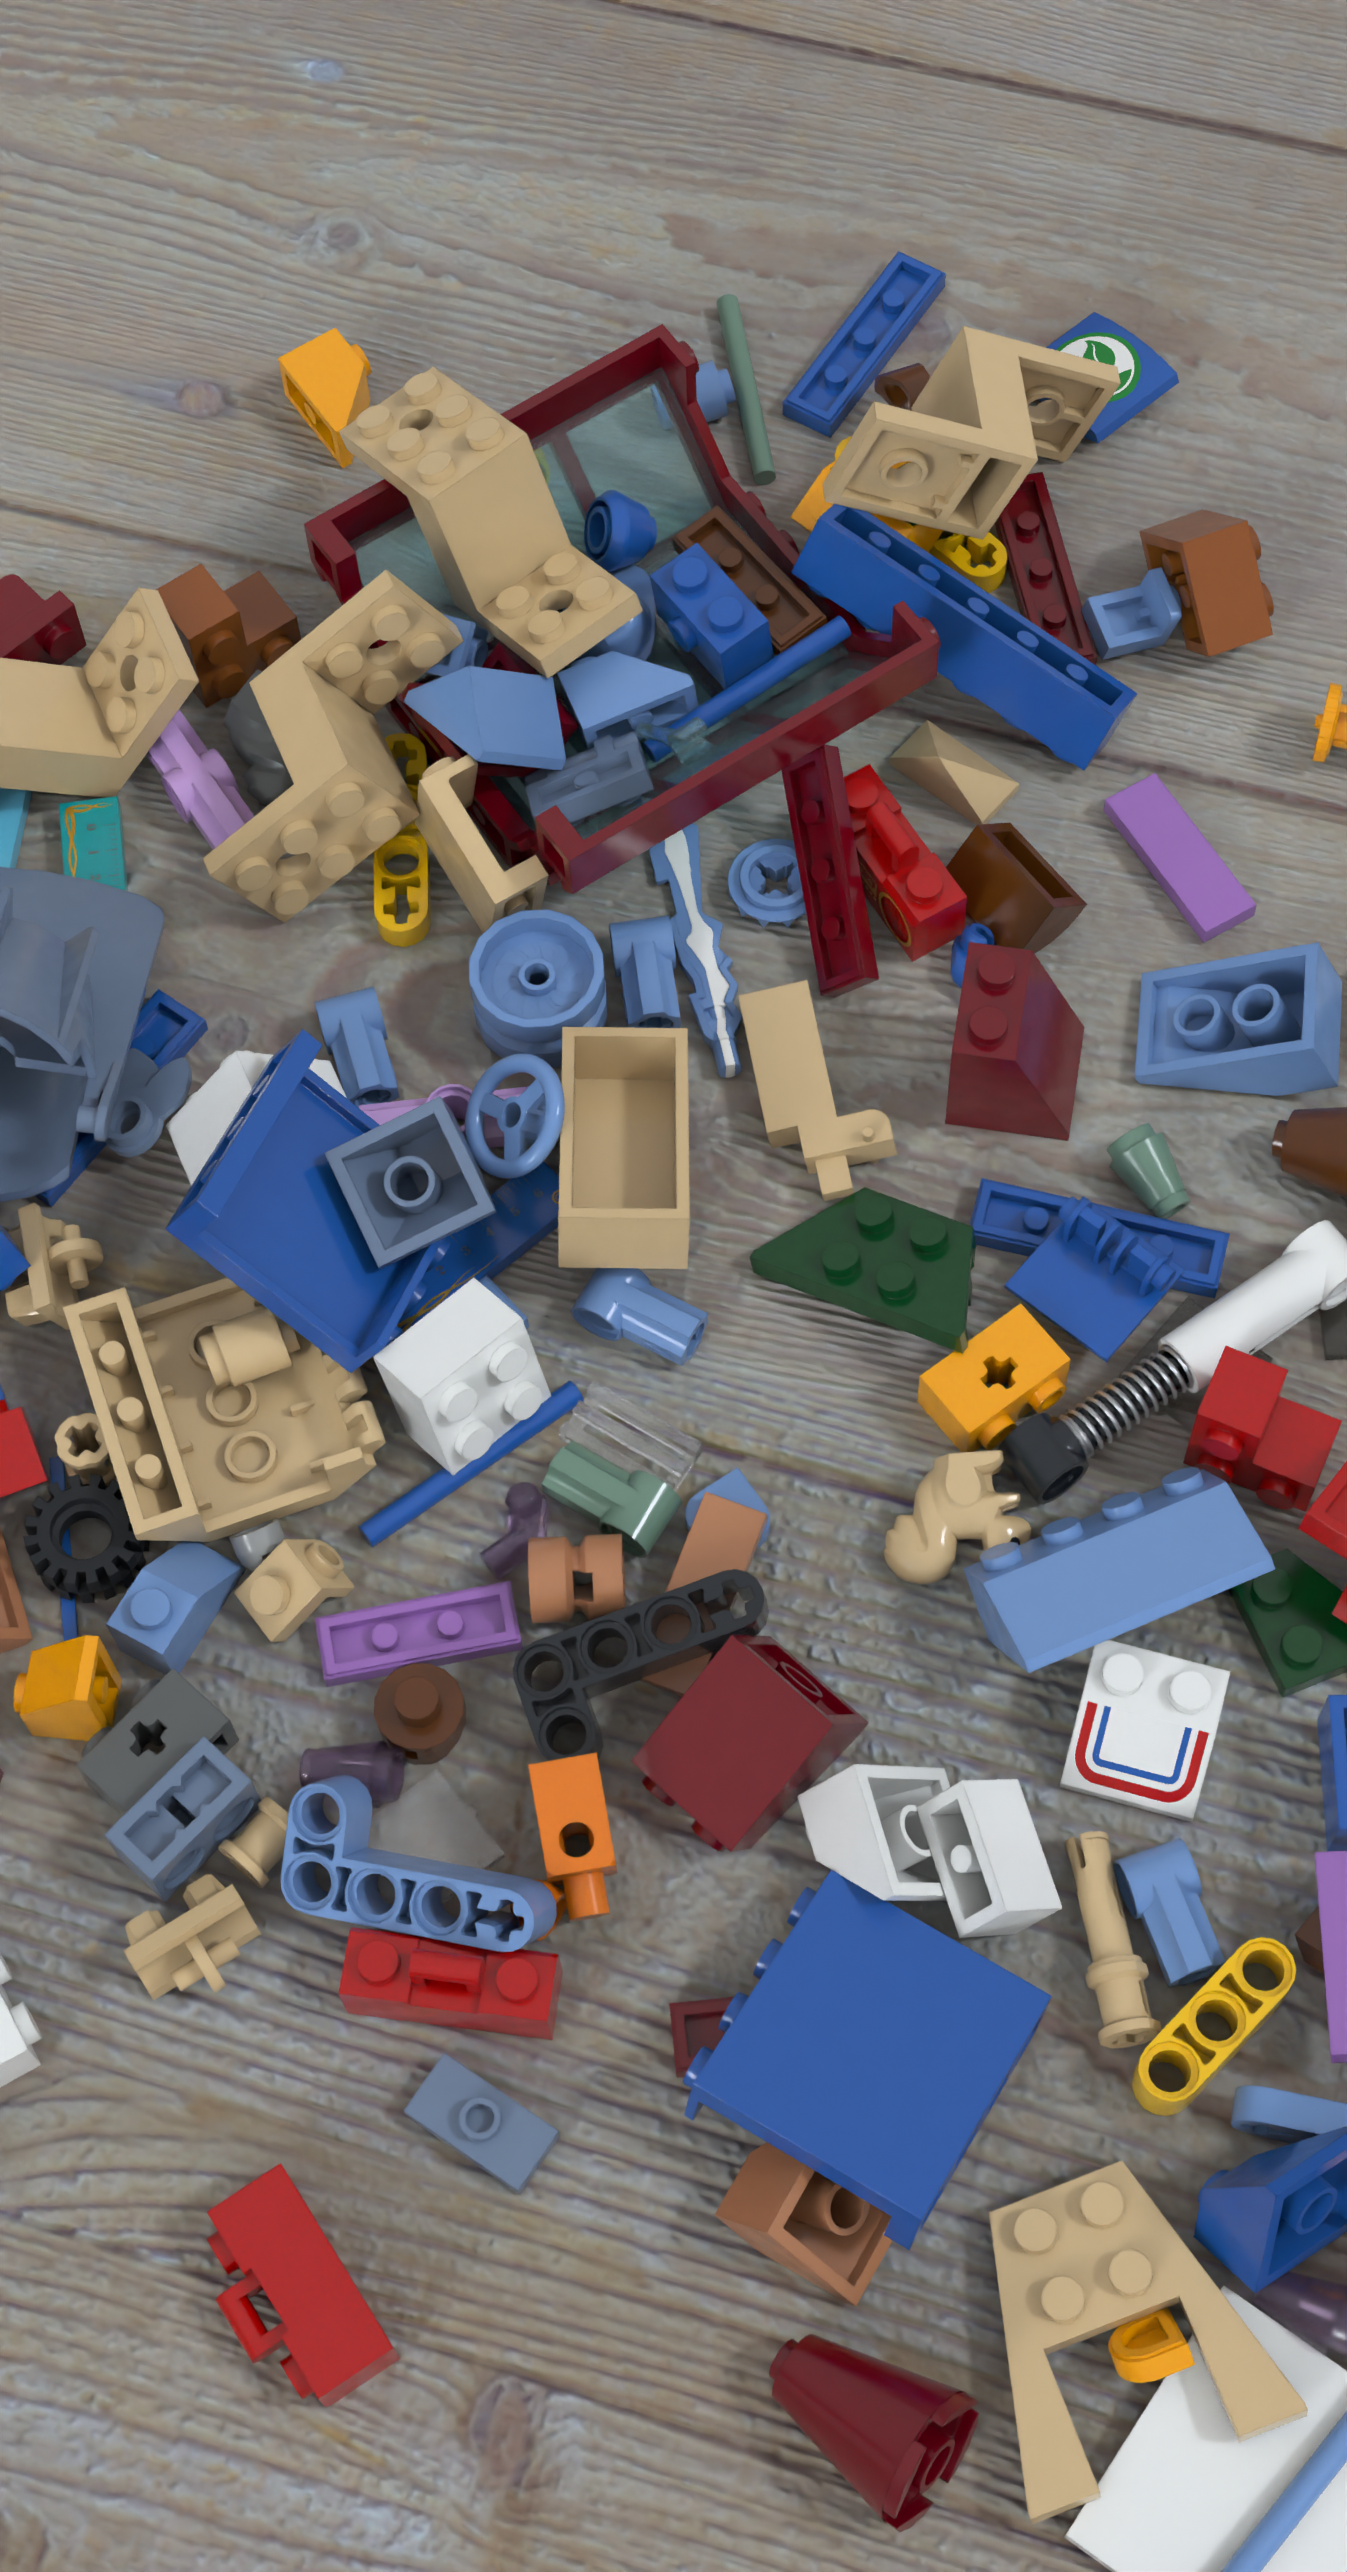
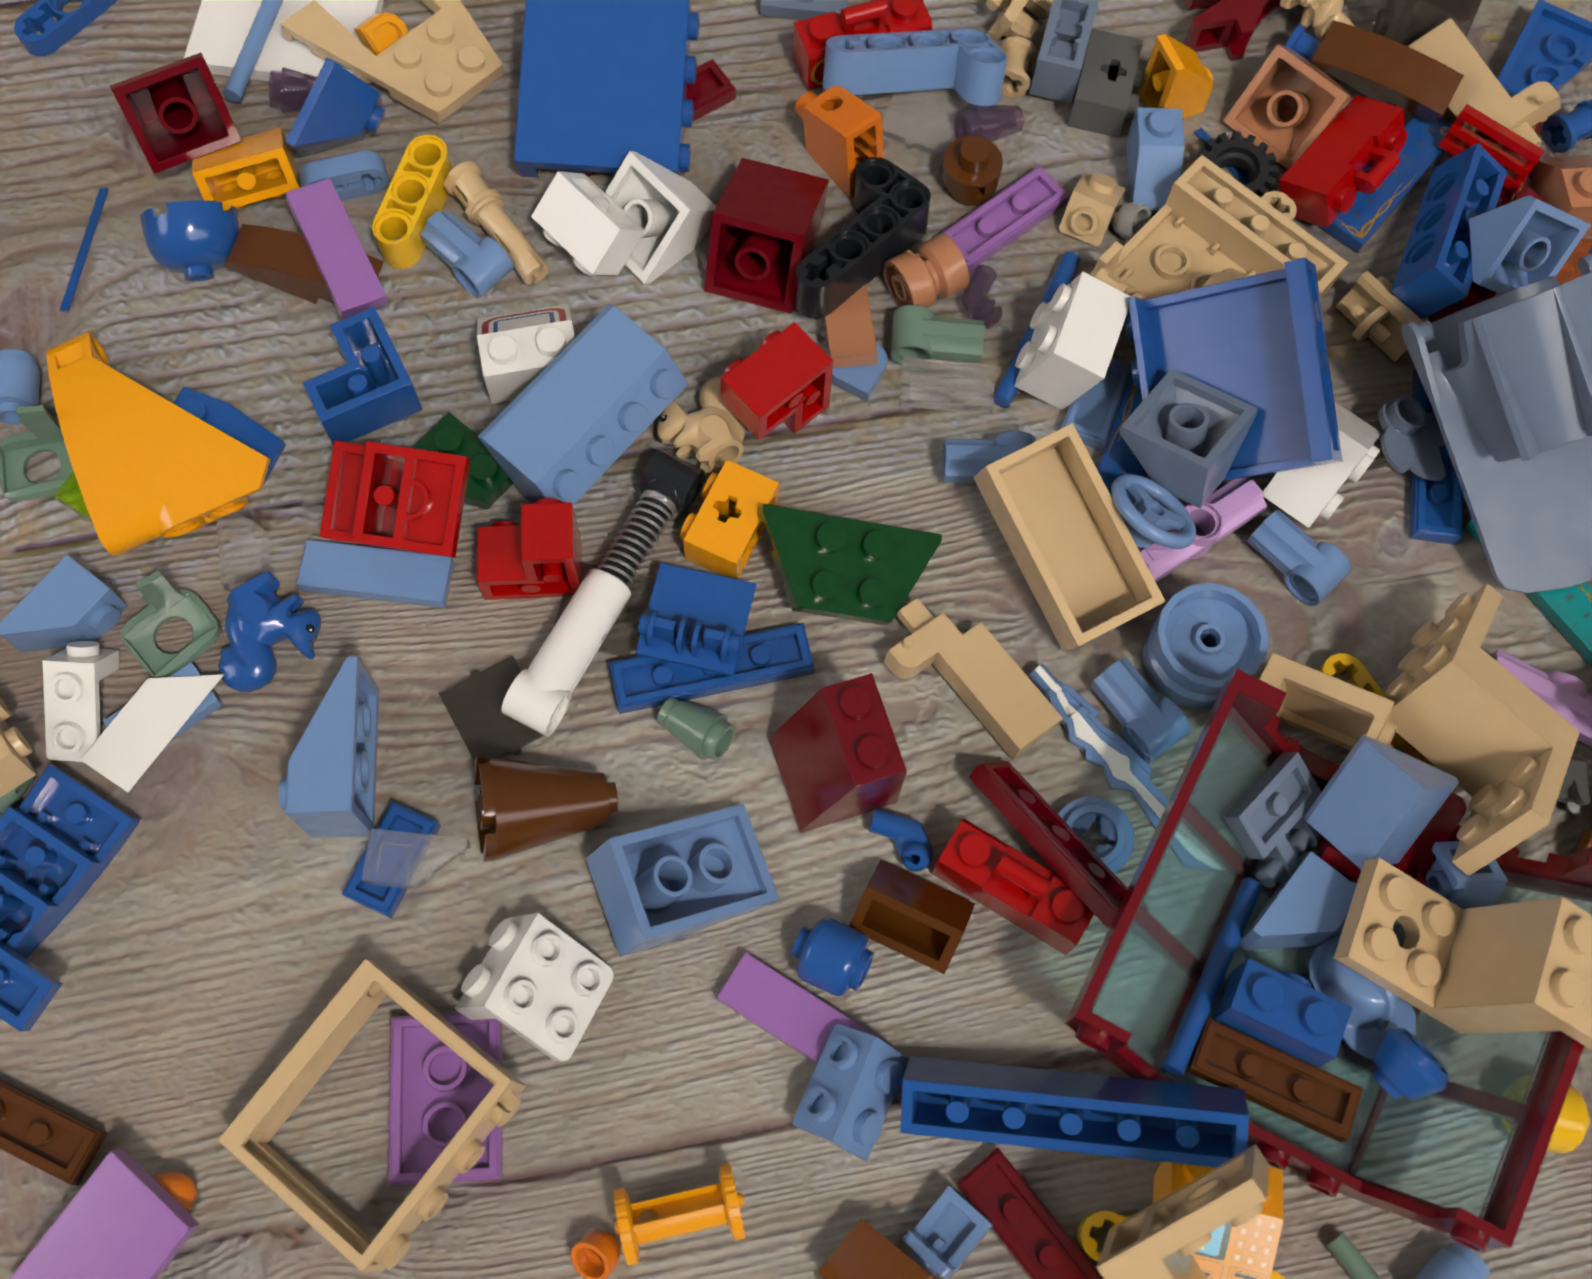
camera: 145 degrees right, 5 degrees up
clear light blue hand [636,717,714,765] -> none
tan slope [889,720,1019,825] -> none
none -> red brick [721,322,833,440]
none -> blue head [791,917,874,997]
none -> medium blue bracket [793,1024,909,1161]

